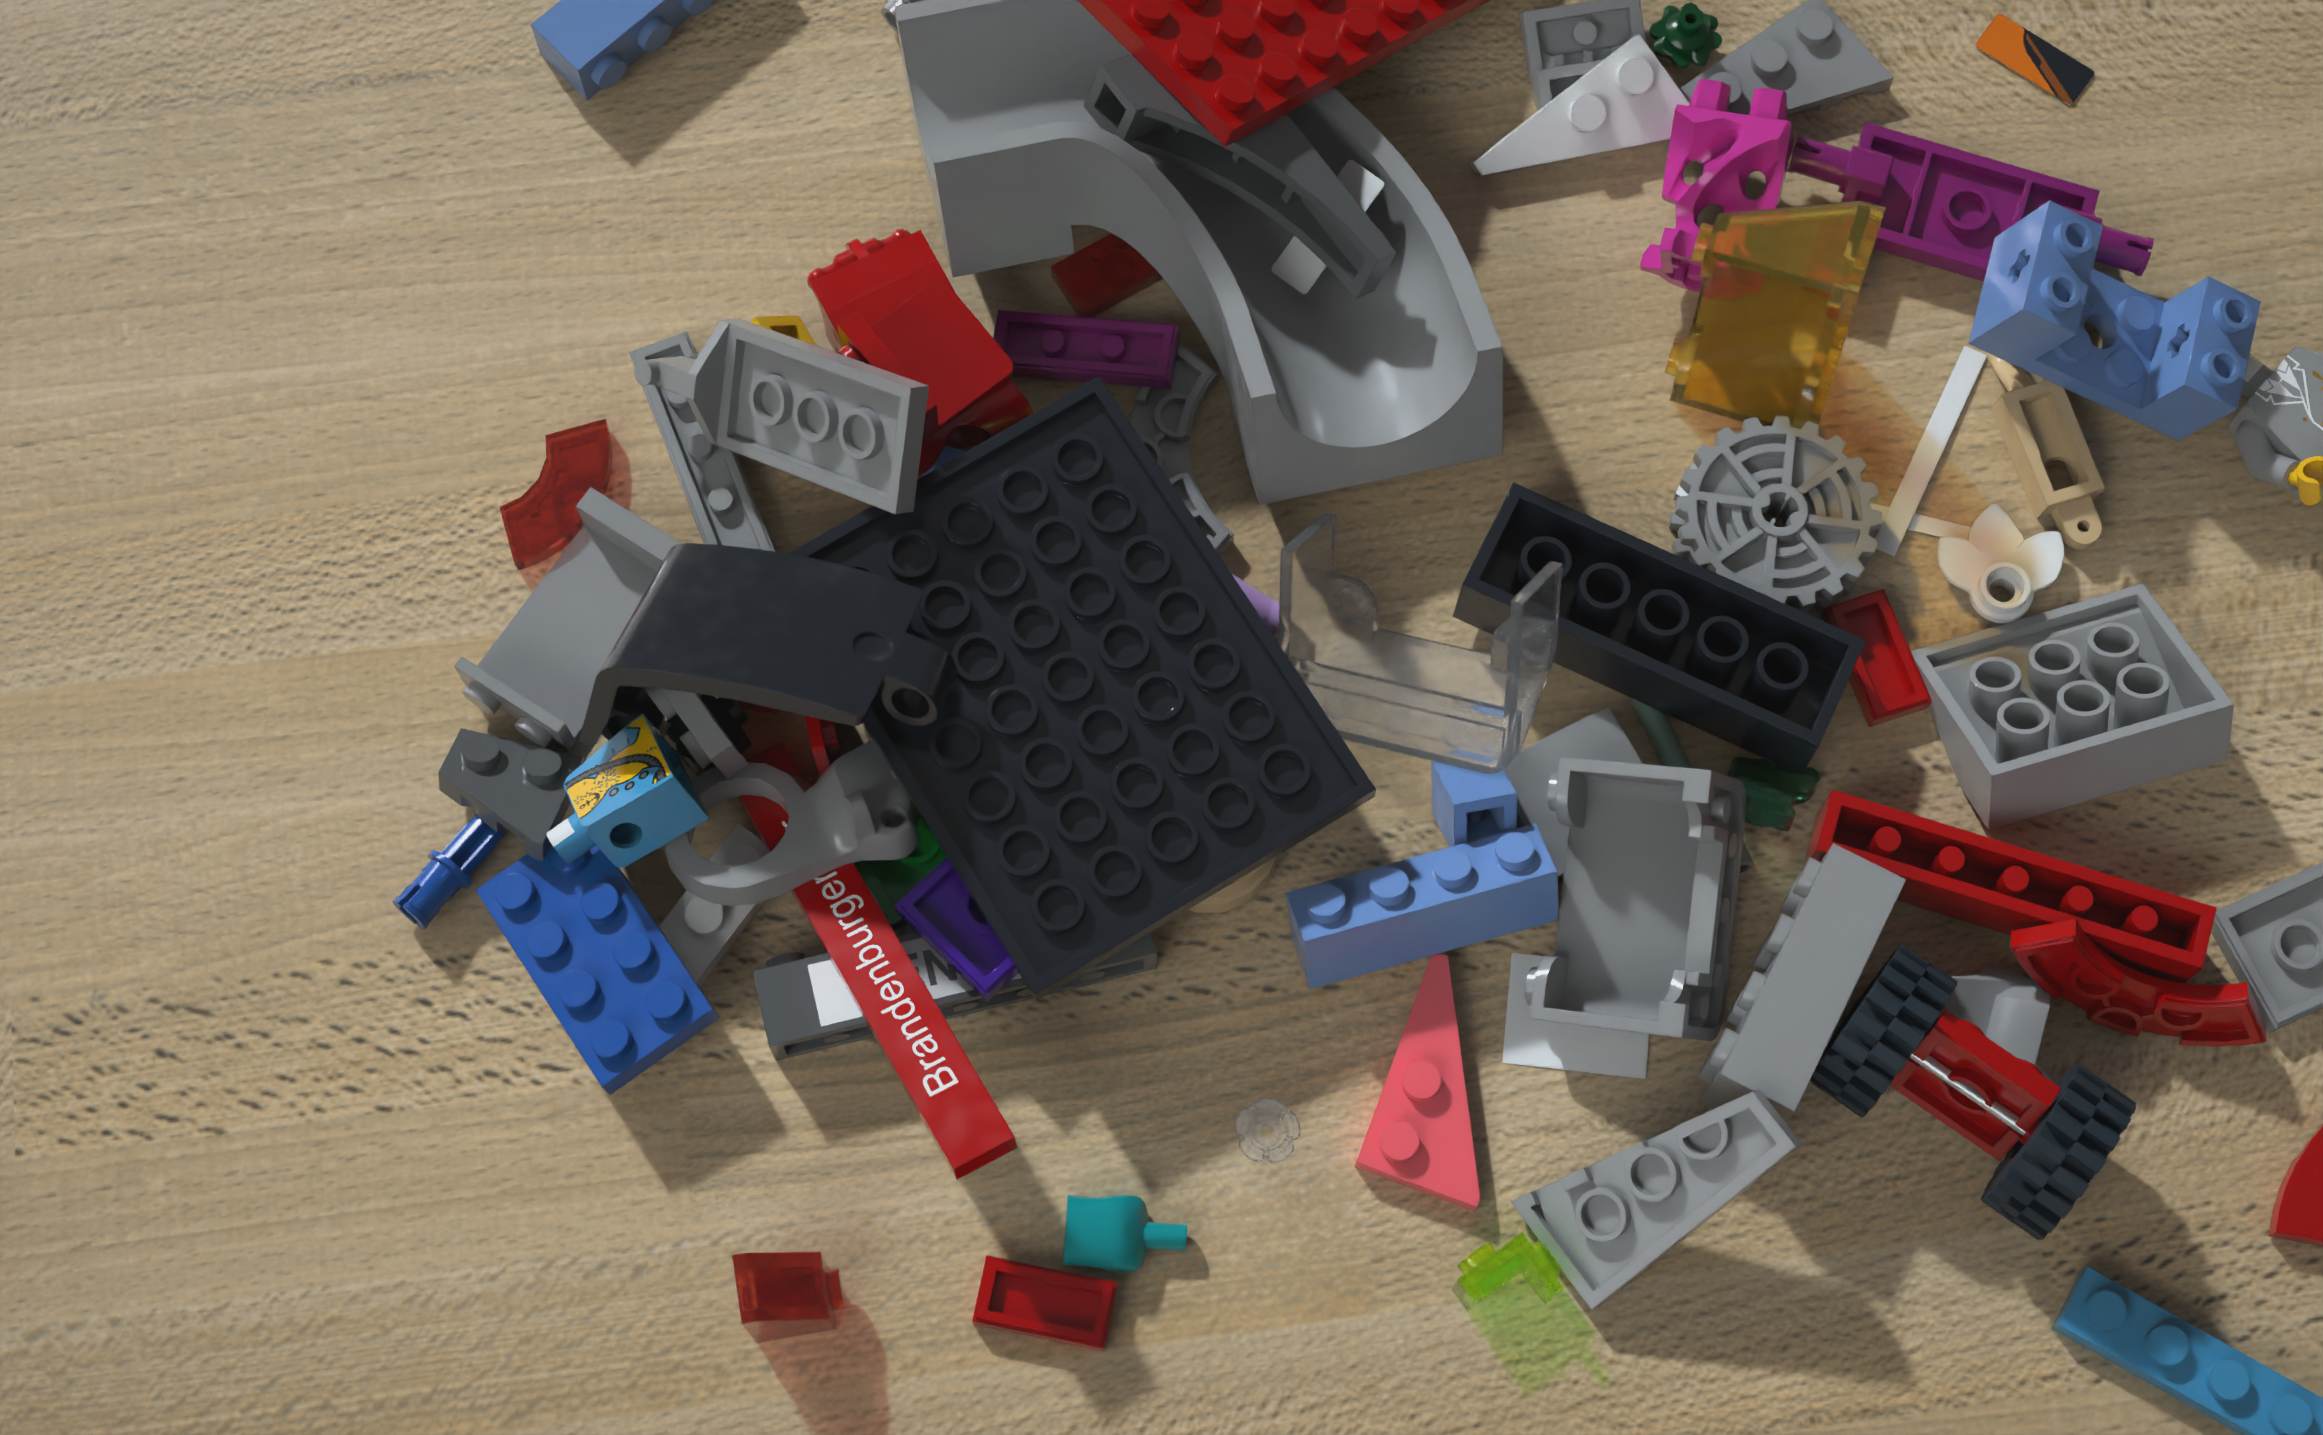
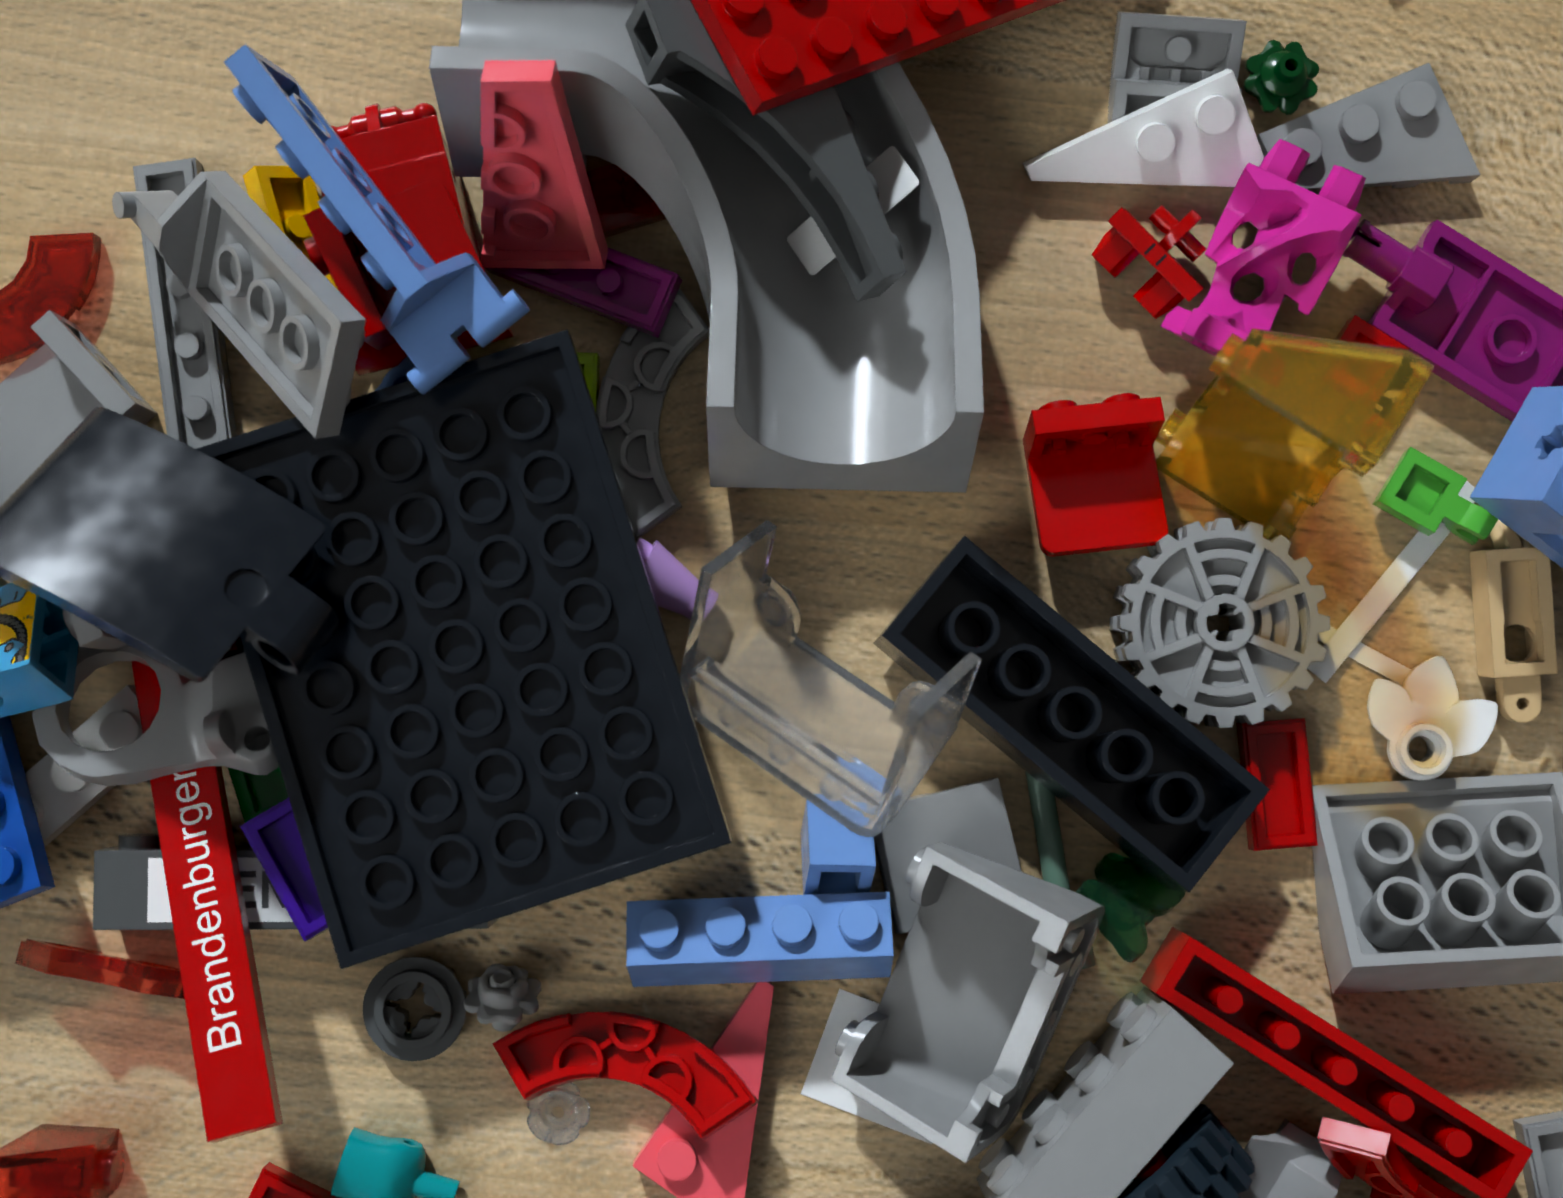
camera: 10 degrees right, 15 degrees up
none -> clear red tile [15,939,184,999]
none -> medium blue hinge [224,44,530,395]
none -> dark grey gear [363,956,467,1061]
none -> light grey plant [464,964,541,1032]
none -> coral wing [480,60,608,269]
none -> red tile [492,1011,759,1140]
none -> red bracket [1023,393,1168,557]
none -> red hips [1092,205,1206,319]
none -> bright green plate [1373,447,1498,545]

